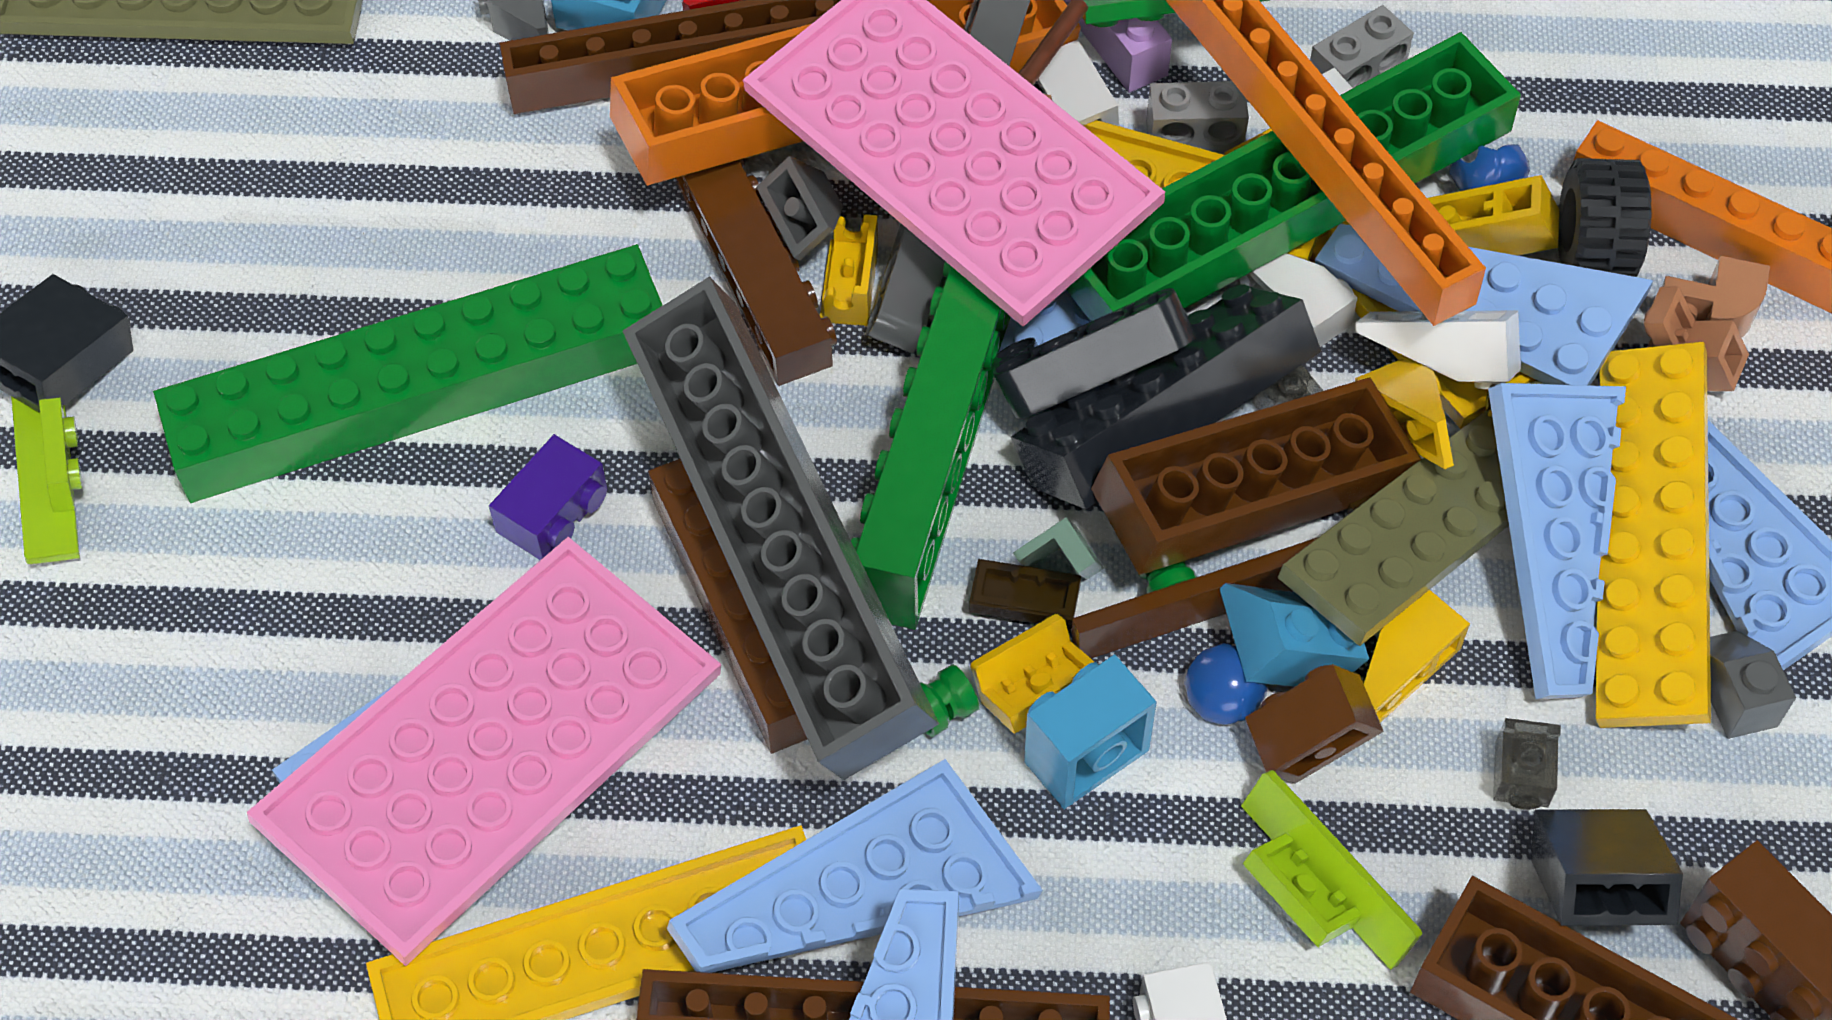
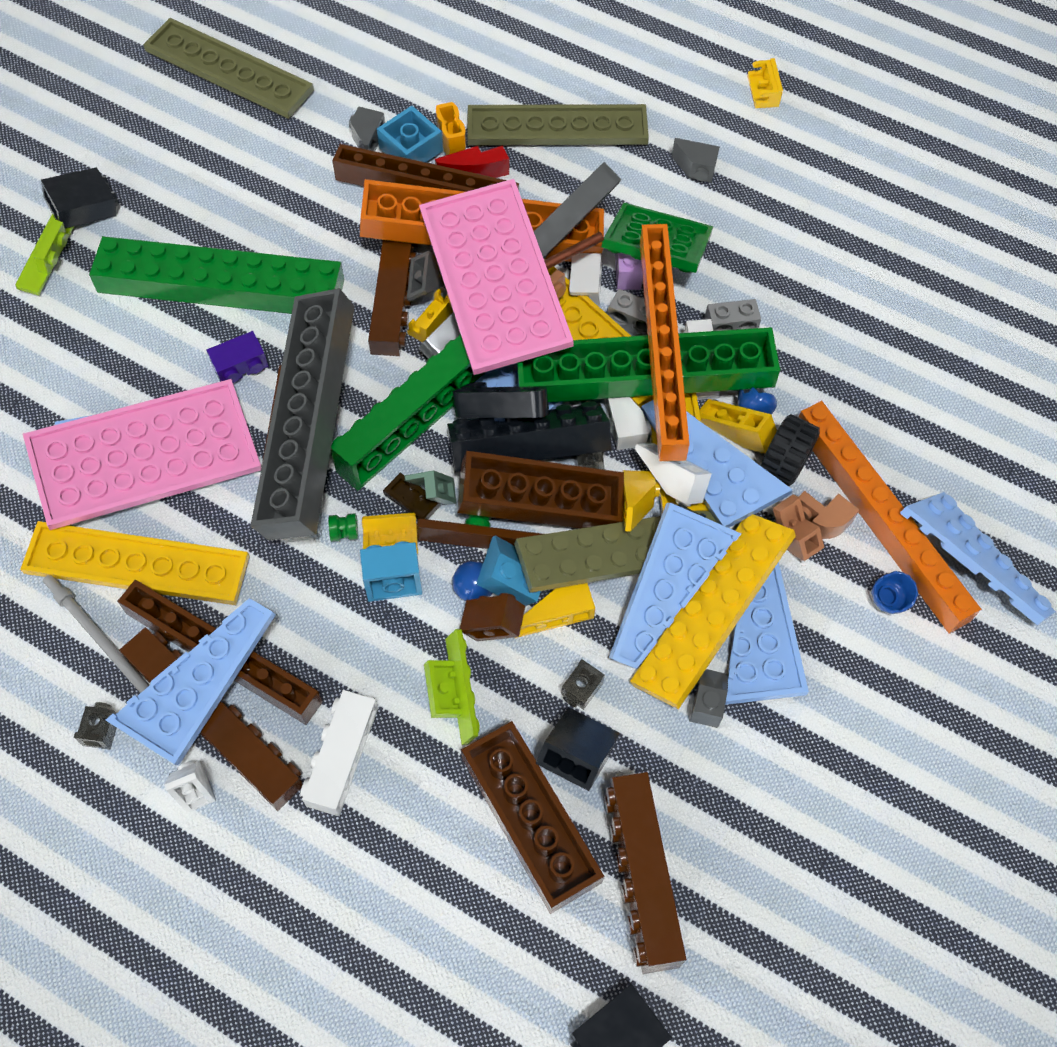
camera: 25 degrees right, 5 degrees up
light blue wing [667,759,1043,973] -> none

